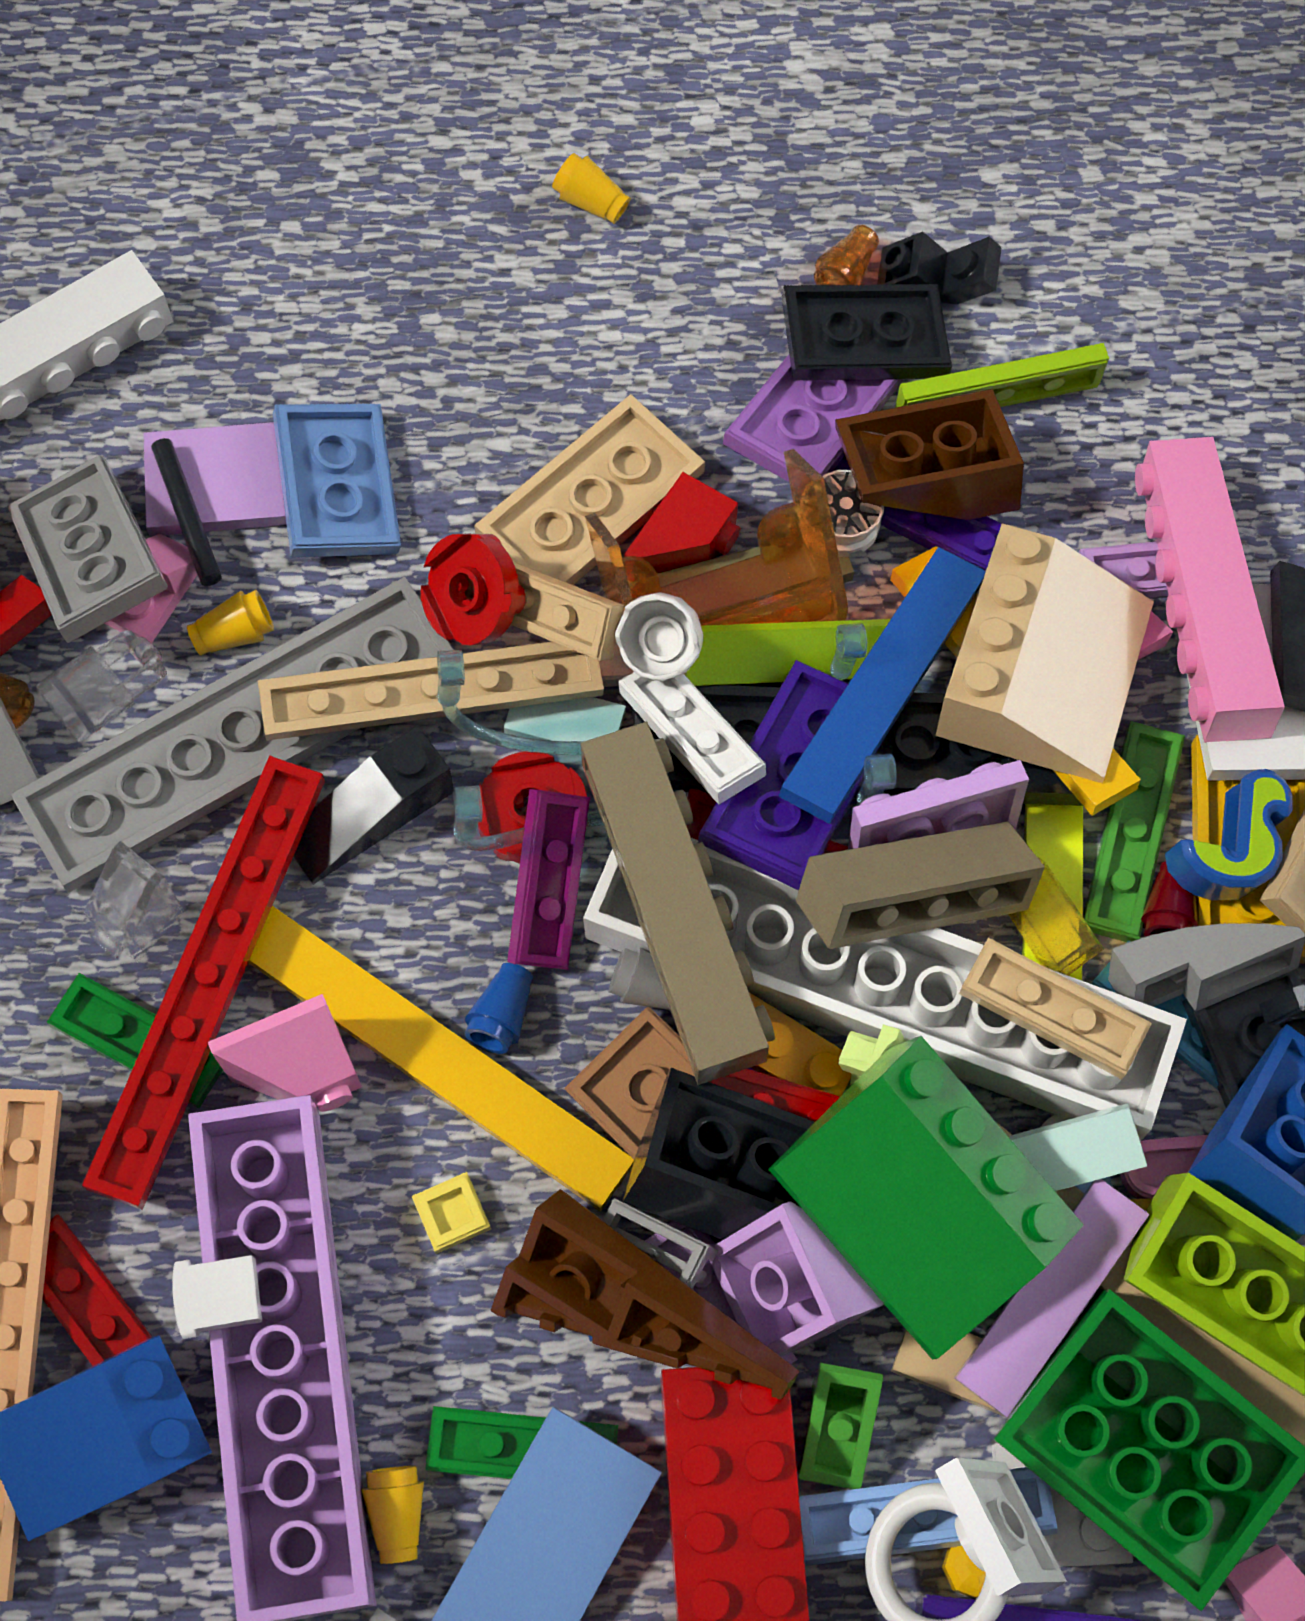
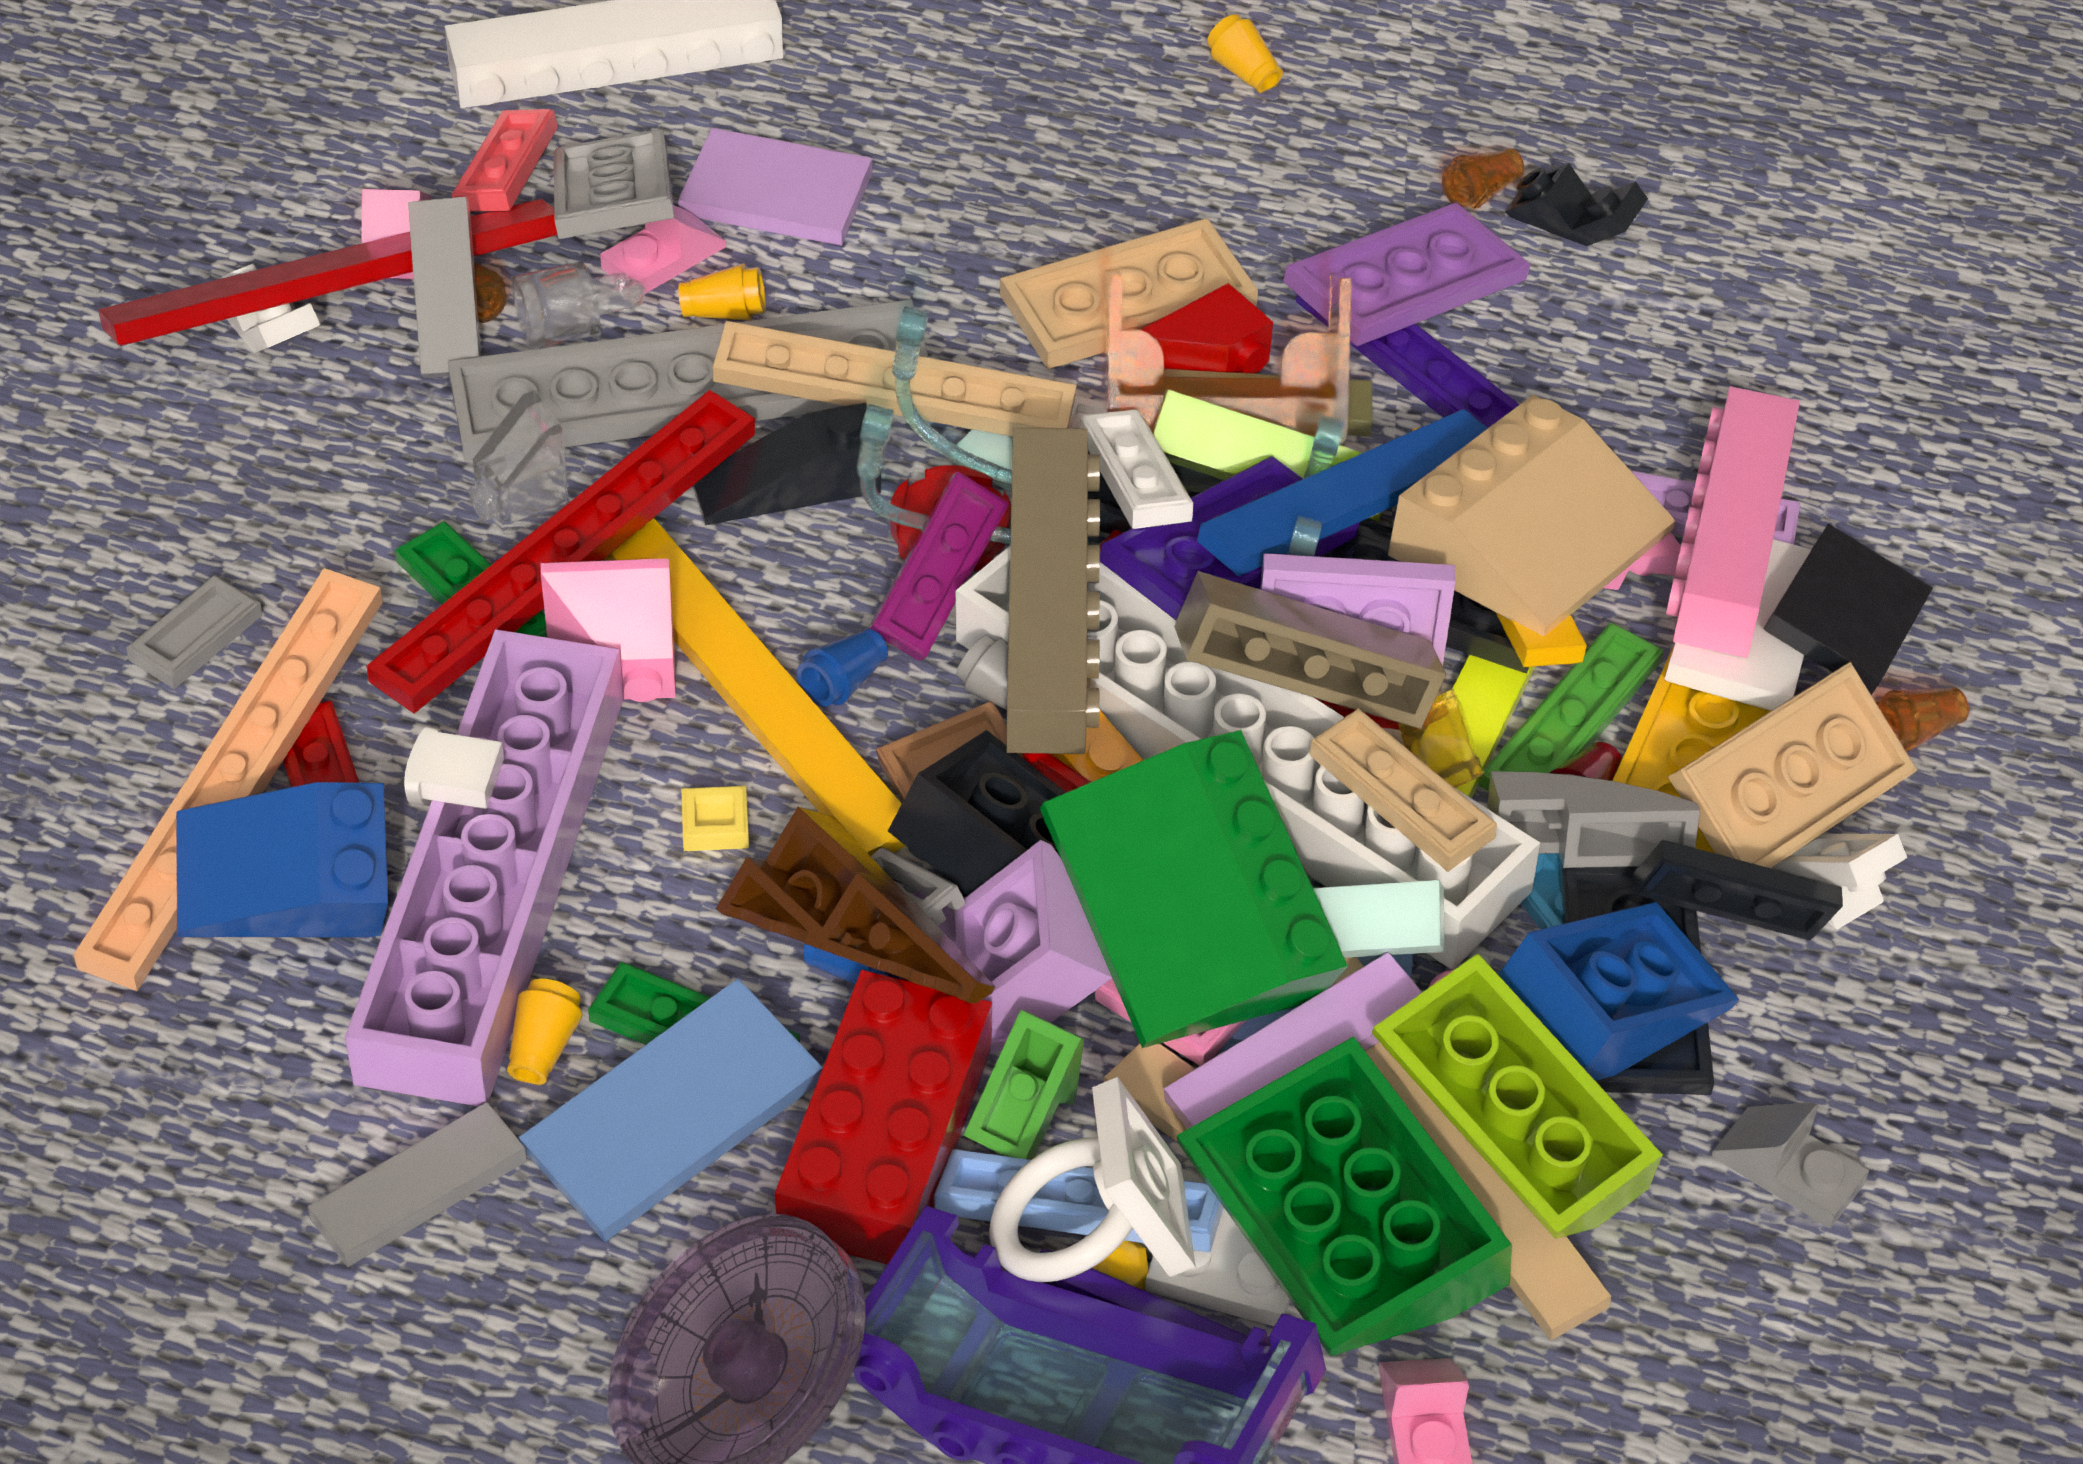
camera: 20 degrees right, 20 degrees down
black bar [151,438,222,586] -> none
medium blue tile [273,404,401,557] -> none
red plate [421,533,526,646] -> none
tan tile [464,562,624,661] -> none
white hair [615,592,704,681] -> none
black tile [781,284,952,381] -> none
white wheel [805,470,884,557] -> none
reddish brown slope [835,389,1024,520] -> none
lime tile [895,343,1109,408] -> none
blue animal [1165,769,1293,900] -> none

